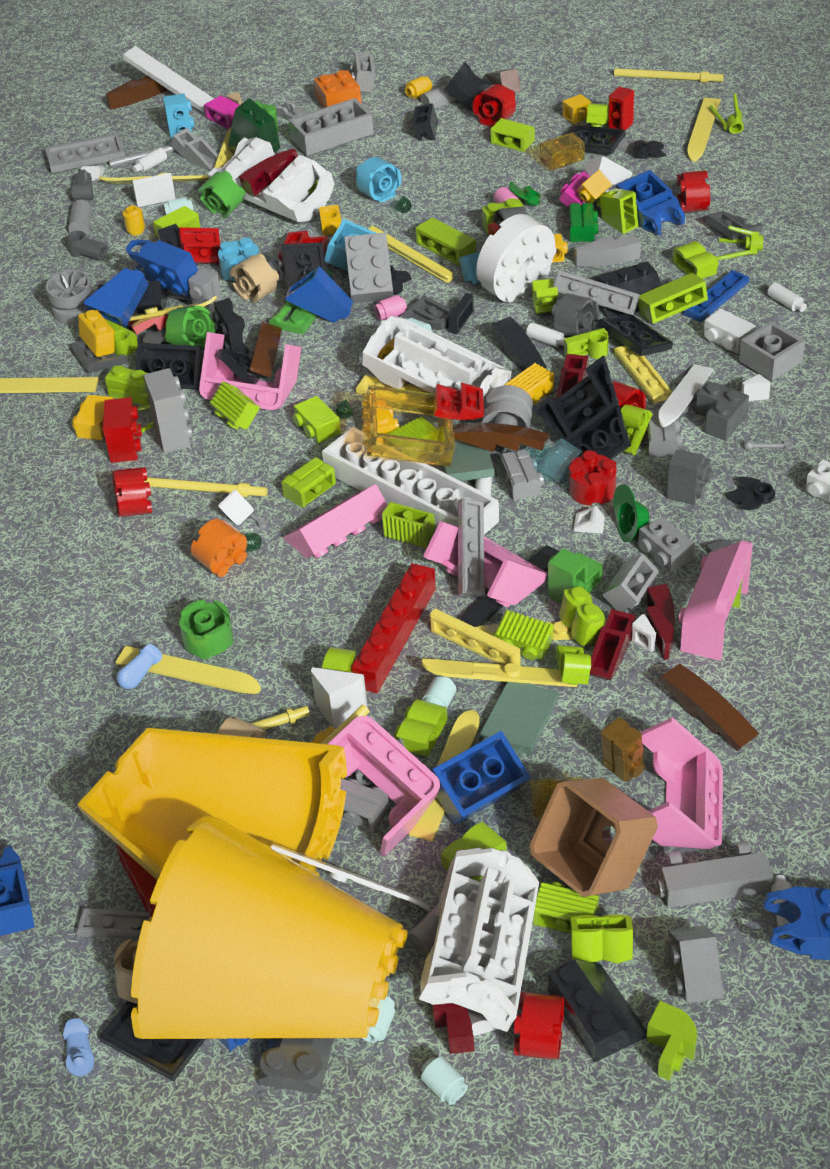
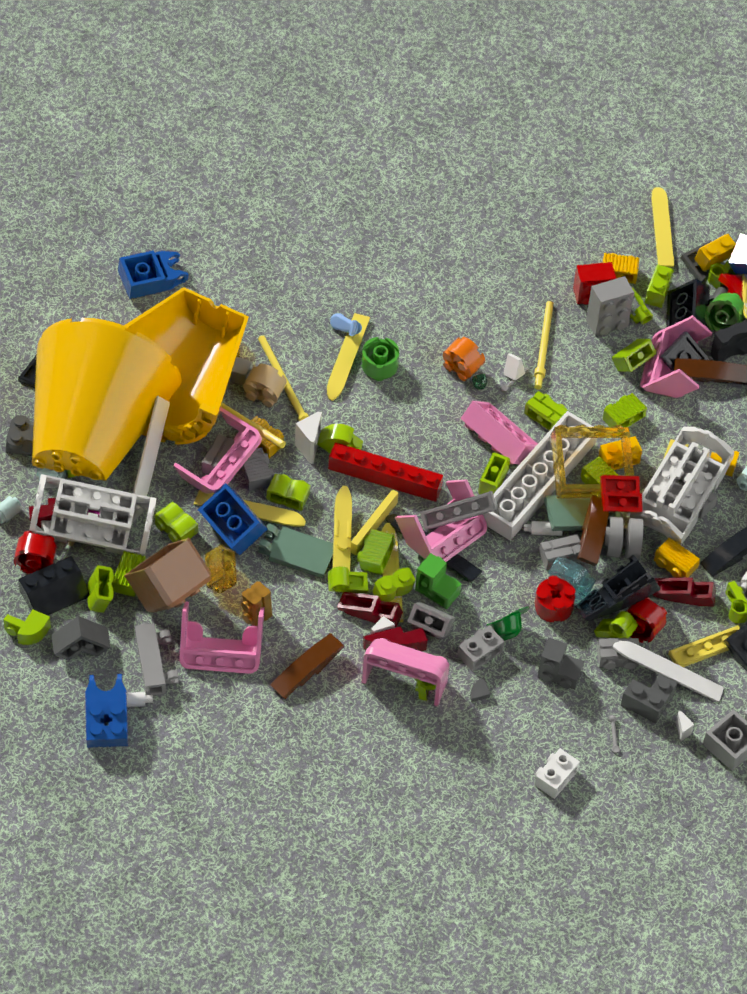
camera: 80 degrees right, 10 degrees up
light blue piece [63,1018,95,1077] -> none
red brick [112,467,152,517] -> none
clear green hinge [335,400,354,419] -> none
light aqua brick [422,676,456,708] -> none
white slope [573,506,605,533] -> none
black plate [726,477,775,510] -> none

